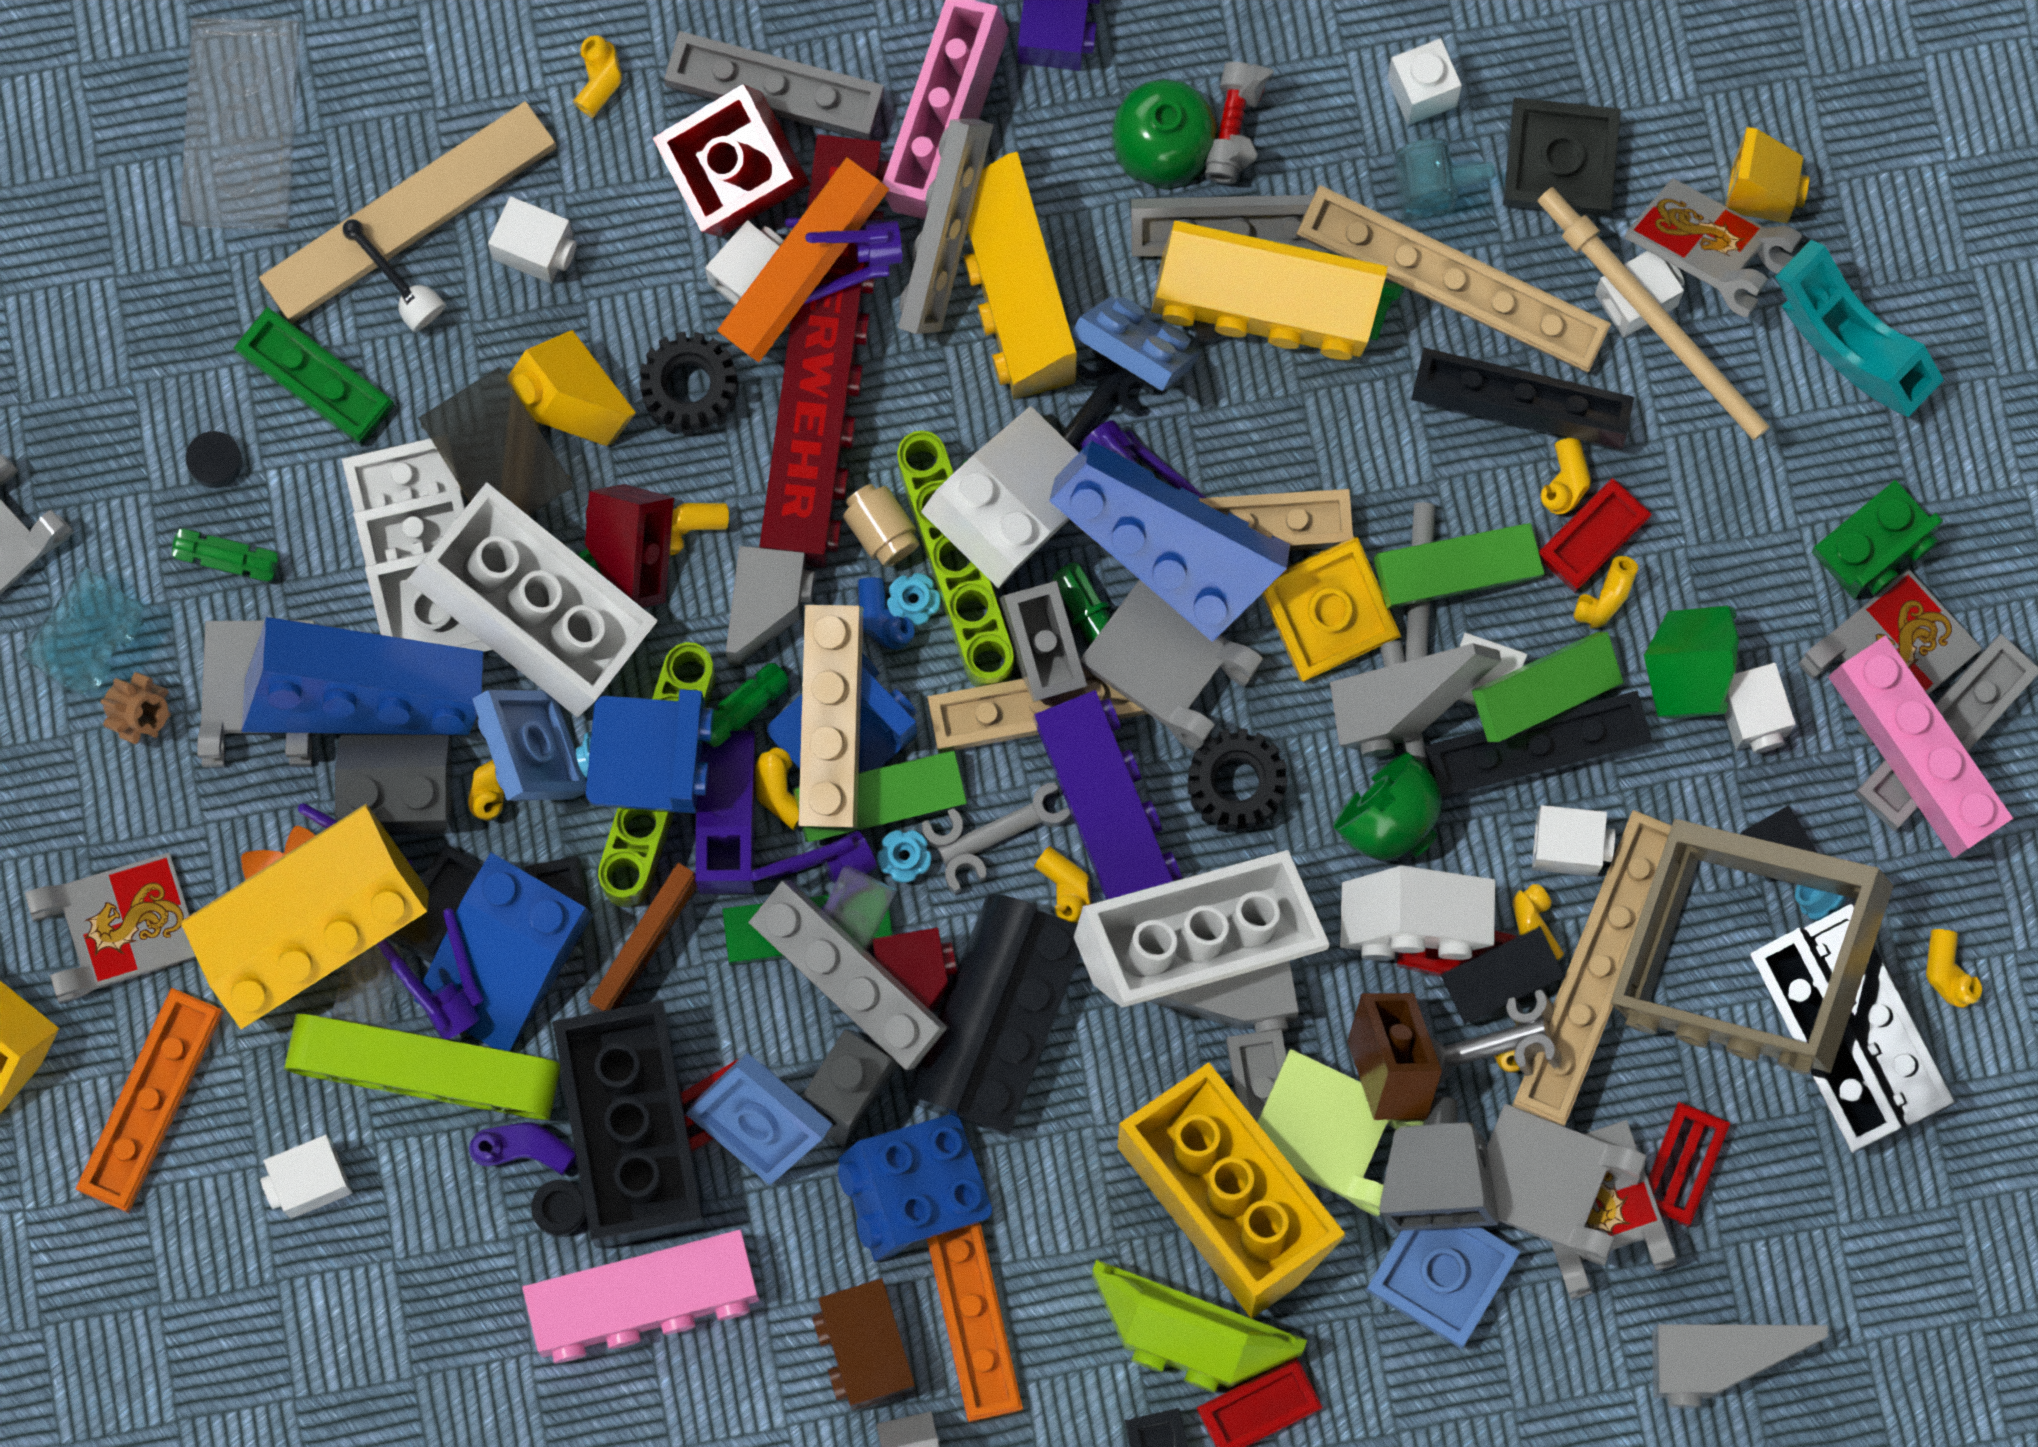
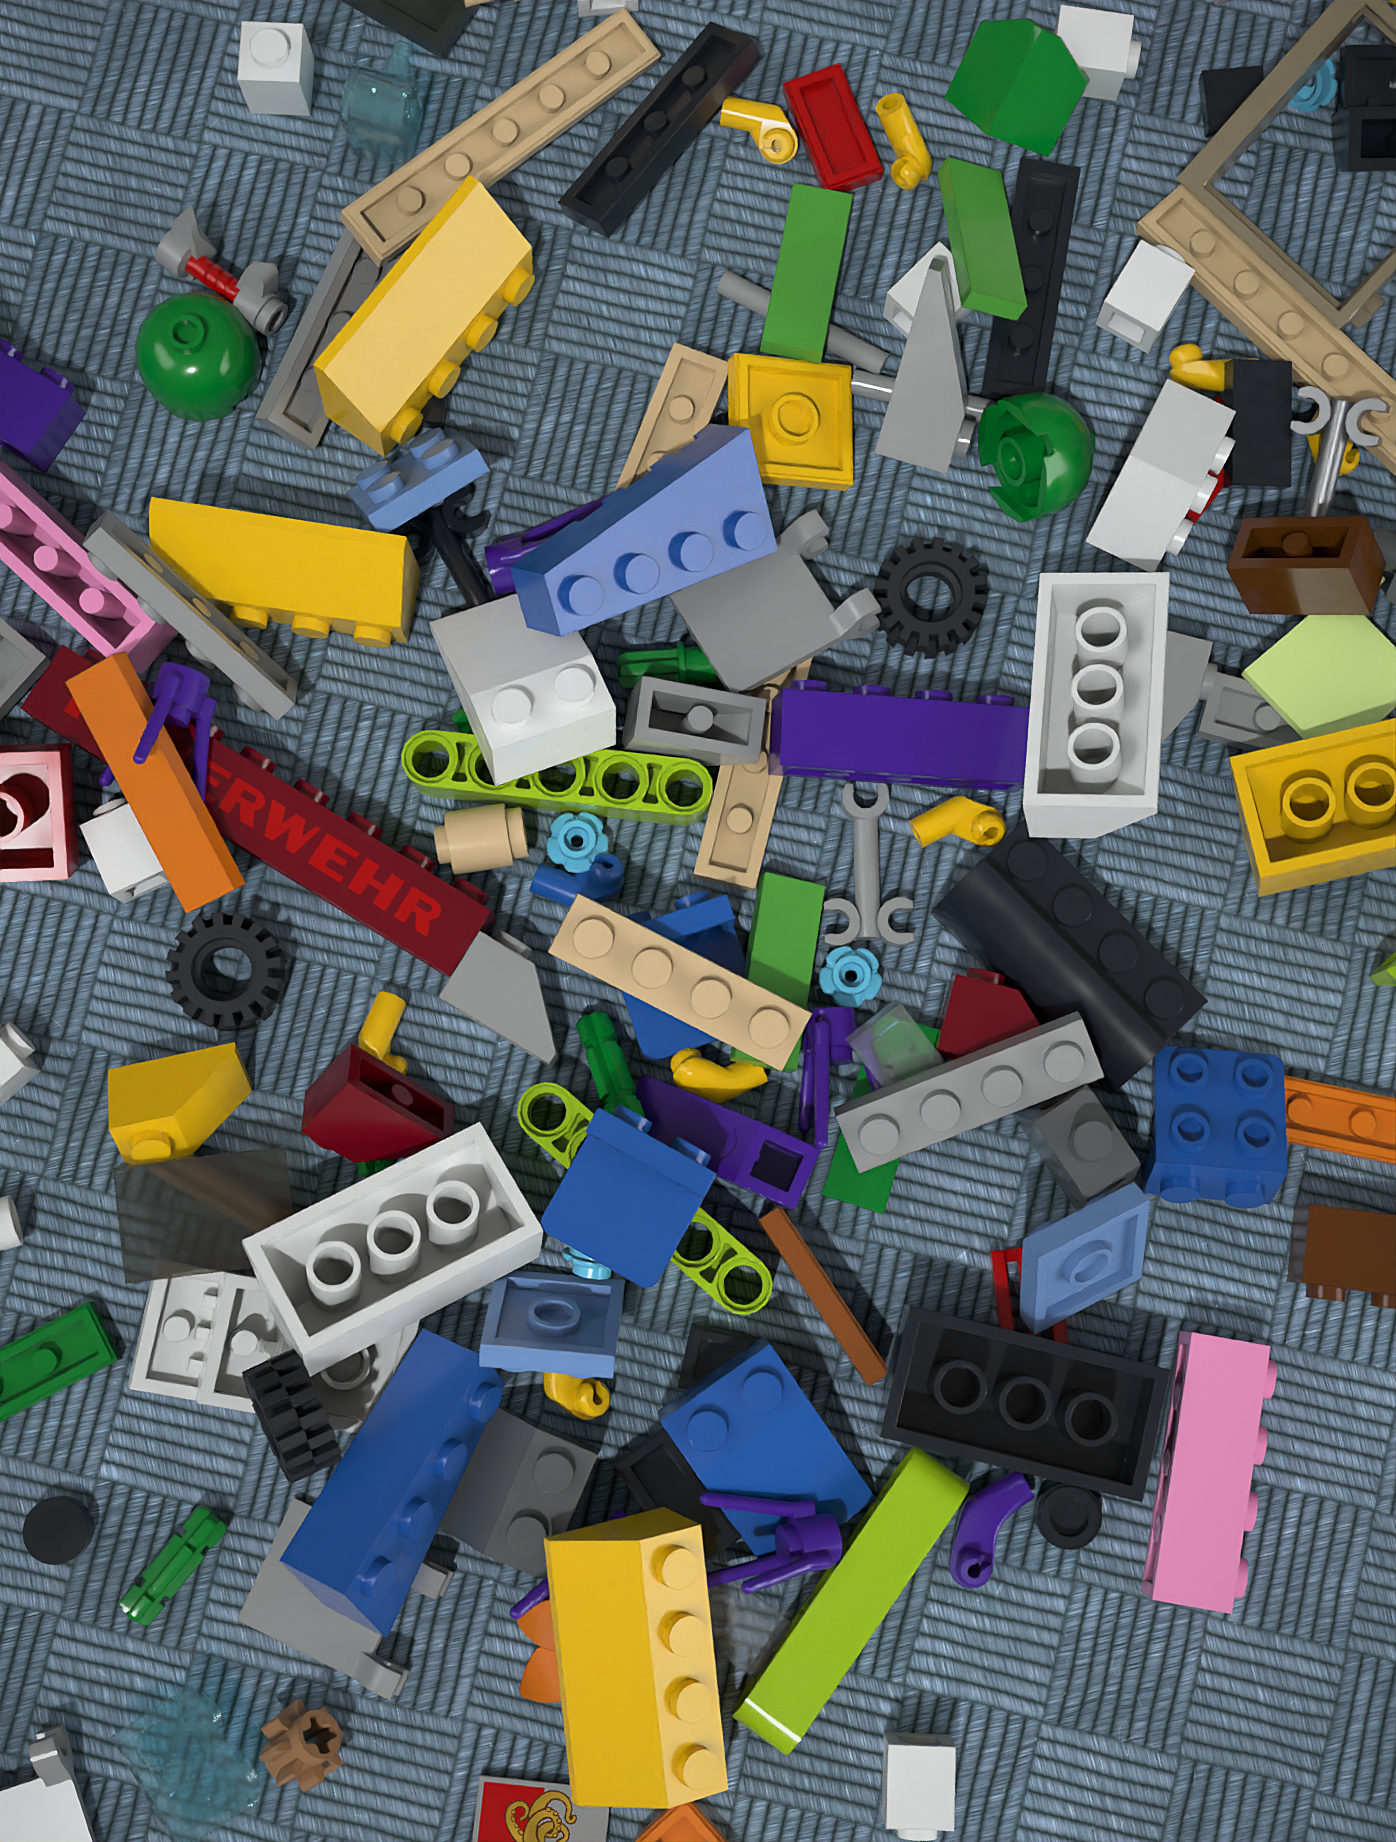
camera: 65 degrees left, 5 degrees up
none -> black tyre [242,1349,342,1484]

